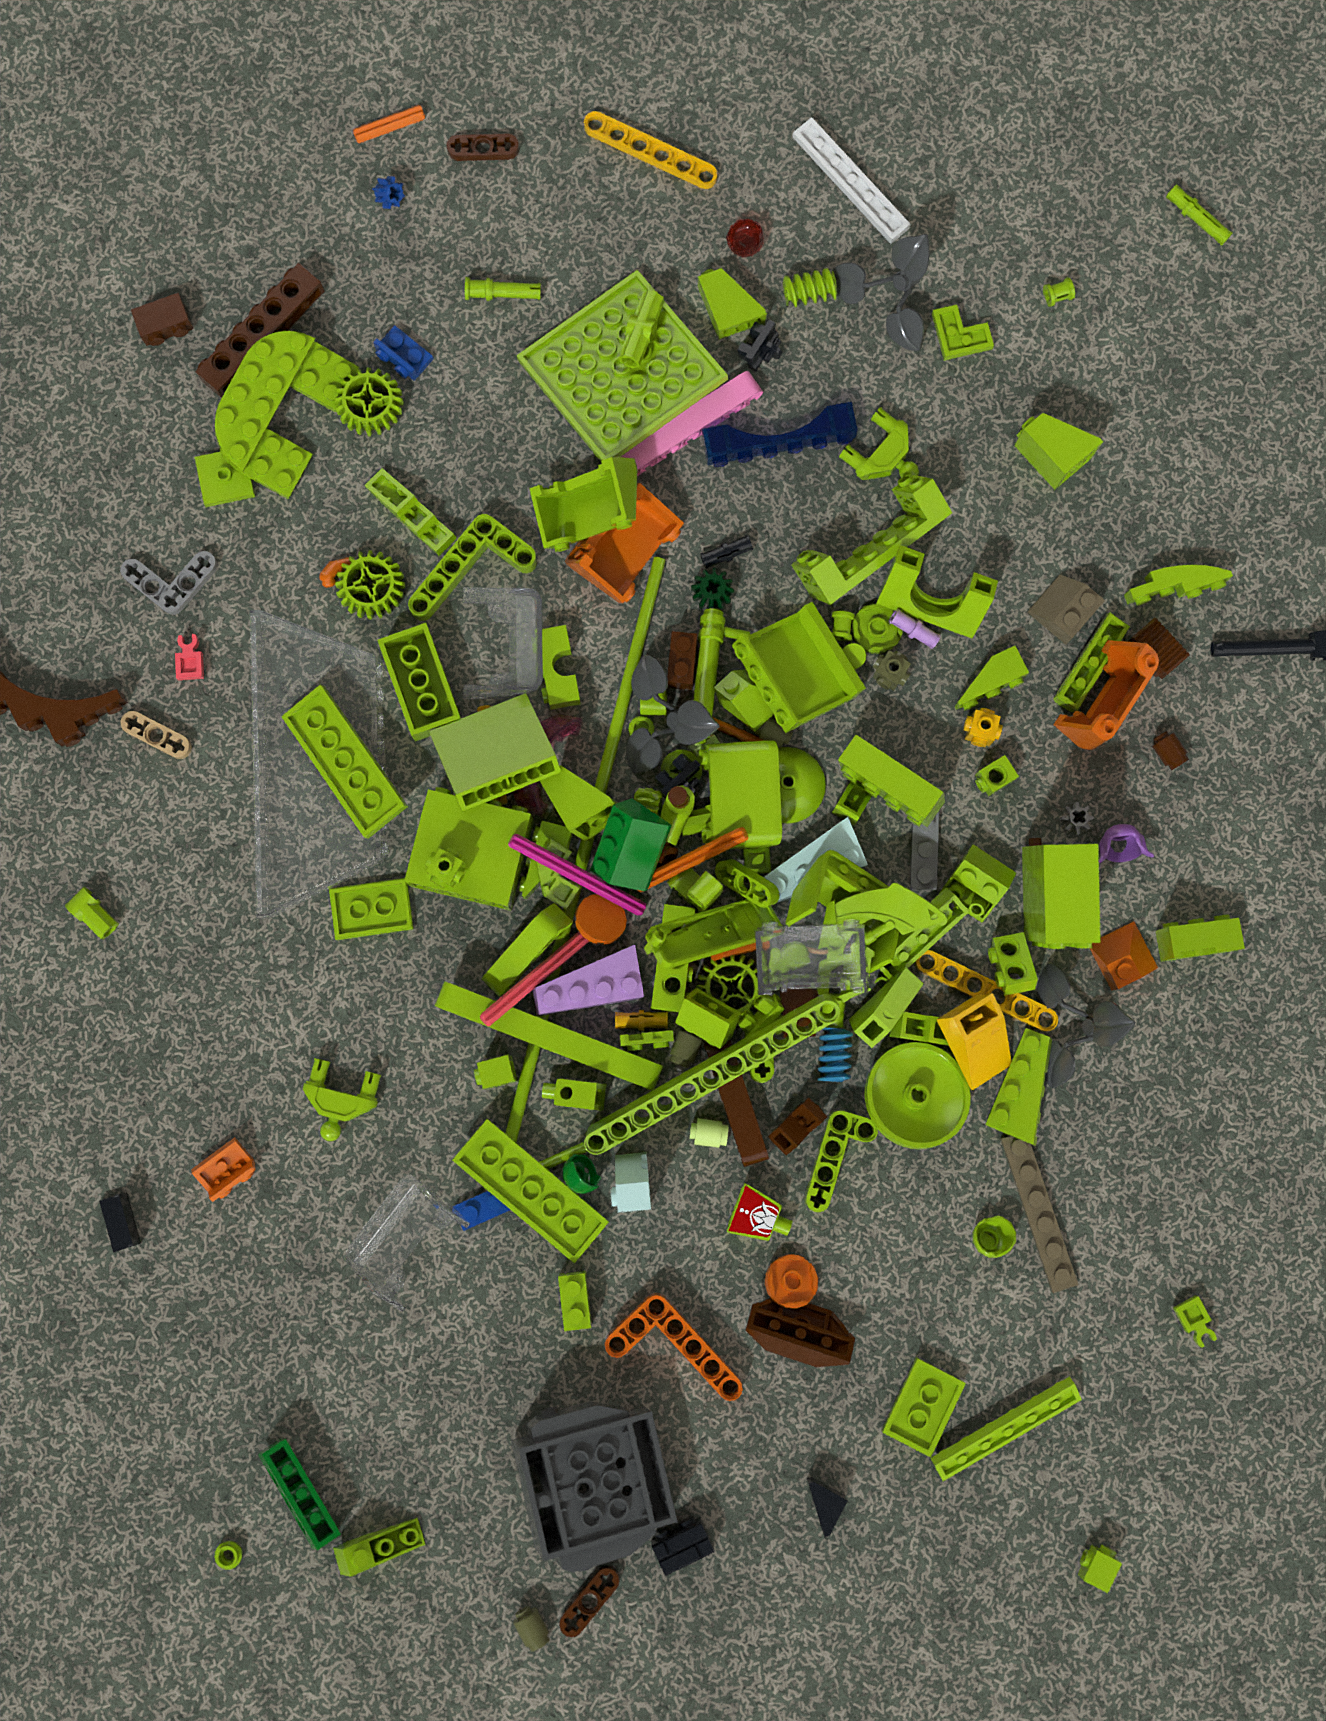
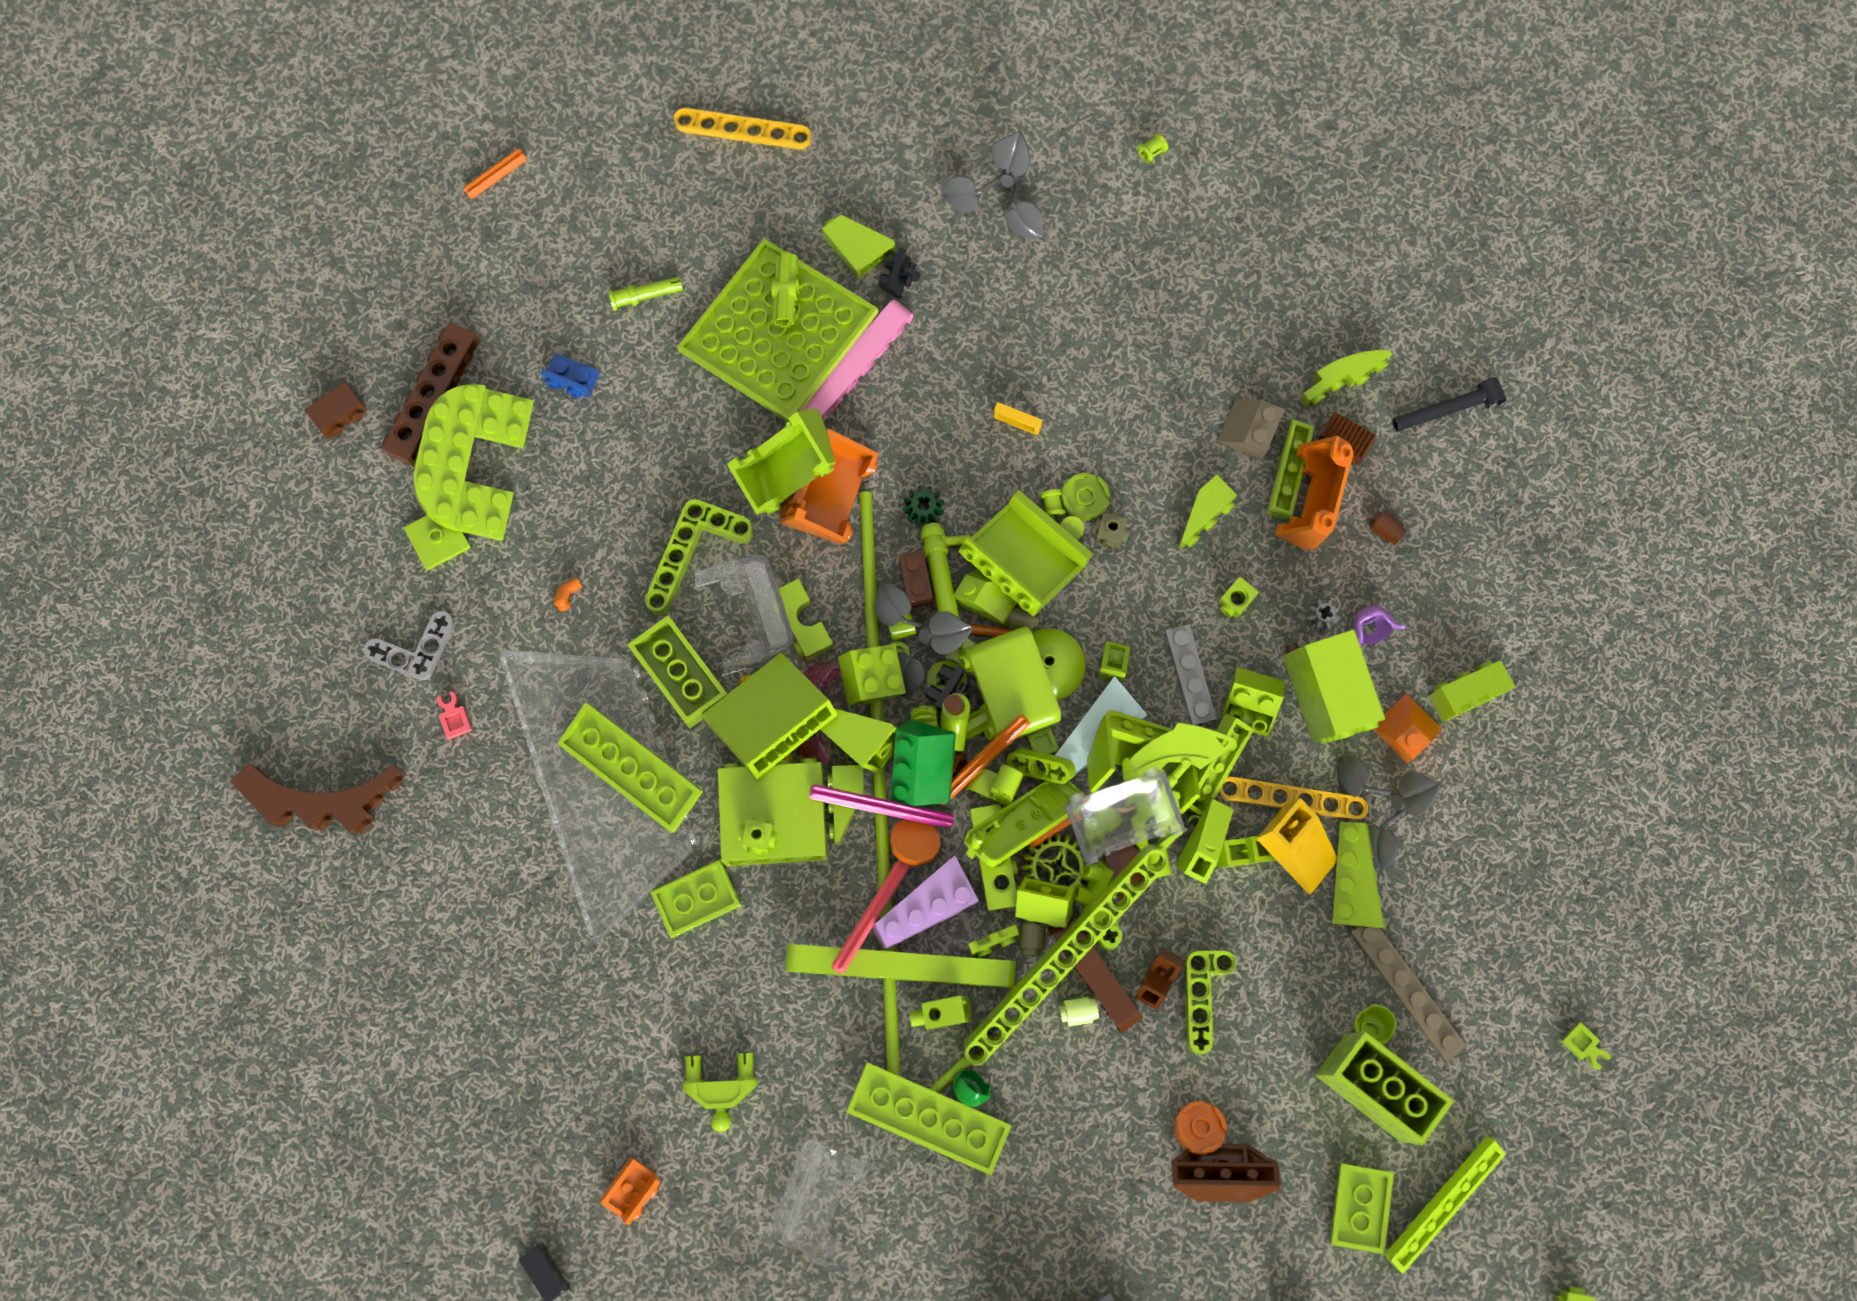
camera: 15 degrees left, 5 degrees down
lime piece [65,887,119,940] -> none
tan beam [121,711,192,759] -> none
lime gear [334,367,404,437] -> none
lime gear [335,550,405,620] -> none
lime slope [364,468,457,556] -> none
blue gear [372,176,405,209] -> none
reddish brown beam [447,134,519,161] -> none
blue plate [453,1191,510,1231] -> none
lime brick [474,1055,518,1089] -> none
lime beam [481,903,573,997] -> none
lime tile [535,838,580,910] -> none
lime brick [558,1271,592,1331] -> none
orange beam [605,1293,743,1401] -> none
light aqua wedge [611,1152,651,1212] -> none
yellow pin [615,1010,668,1031] -> none
black pin [700,535,753,569] -> none
clear blue arch [702,401,858,467] -> none
clear red hair [726,219,764,258] -> none
torso [726,1183,793,1241] -> none
lime piece [782,268,837,307] -> none
lime plate [791,474,952,605] -> none
white plate [792,117,911,244] -> none
dark azure piece [817,1028,853,1082] -> none
lime brick [838,735,945,827] -> none
lime connector [839,407,919,480] -> none
lime dish [865,1042,971,1149] -> none
lime arch [876,545,998,639] -> none
lavender pin [889,609,941,649] -> none
lime plate [932,305,994,361] -> none
yellow brick [963,708,1003,747] -> none
lime brick [988,932,1038,996] -> none
lime slope [1014,413,1103,490] -> none
lime pin [1166,184,1233,246] -> none
none -> lime brick [838,644,906,706]
none -> yellow tile [994,402,1043,435]
none -> lime brick [1315,1032,1454,1145]

